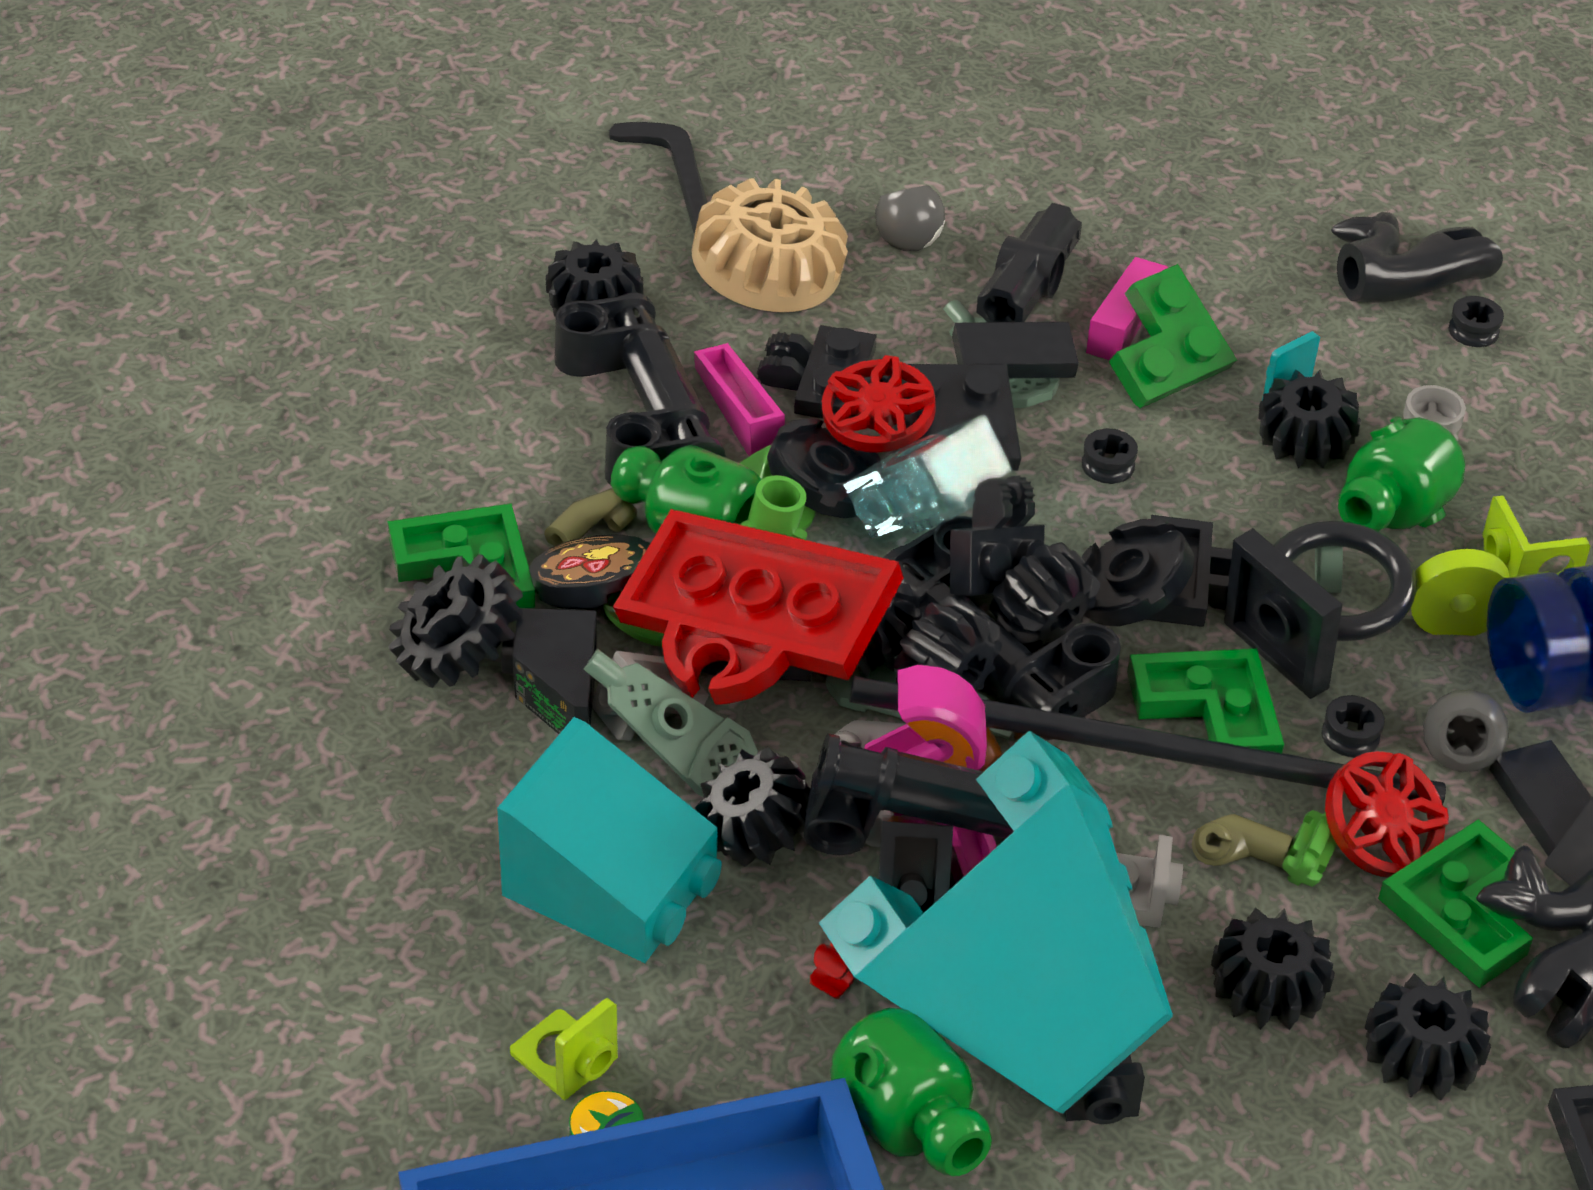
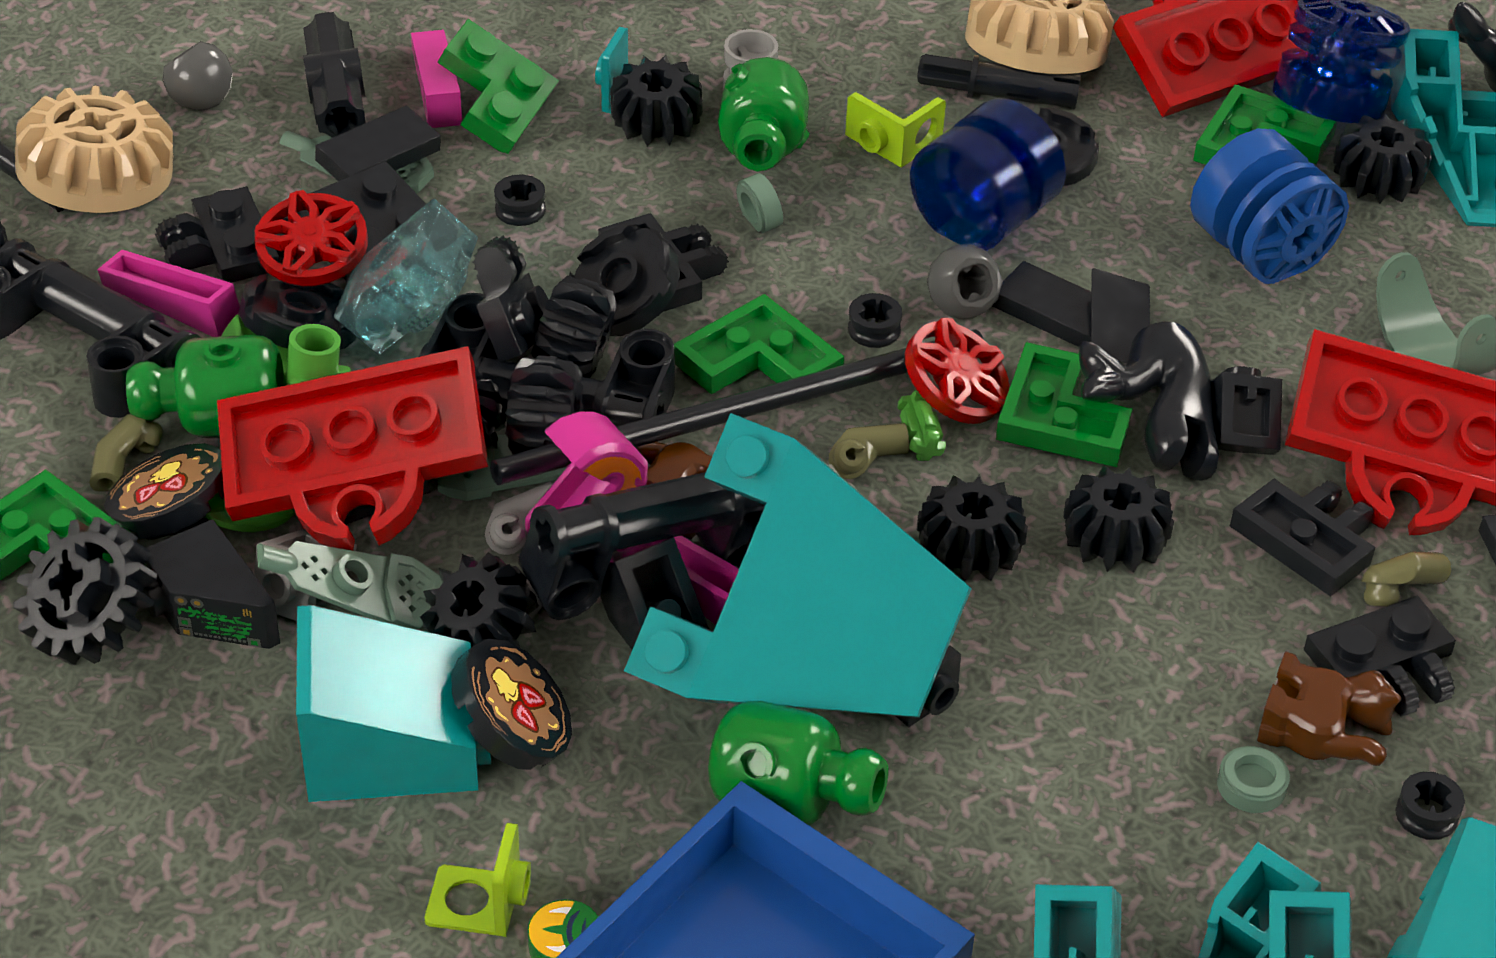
camera: 35 degrees left, 0 degrees up
red hand [810,943,855,999] -> none
black tile [1224,521,1417,699] -> none
lime piece [1411,549,1514,636] -> none
none -> tile [451,639,572,770]

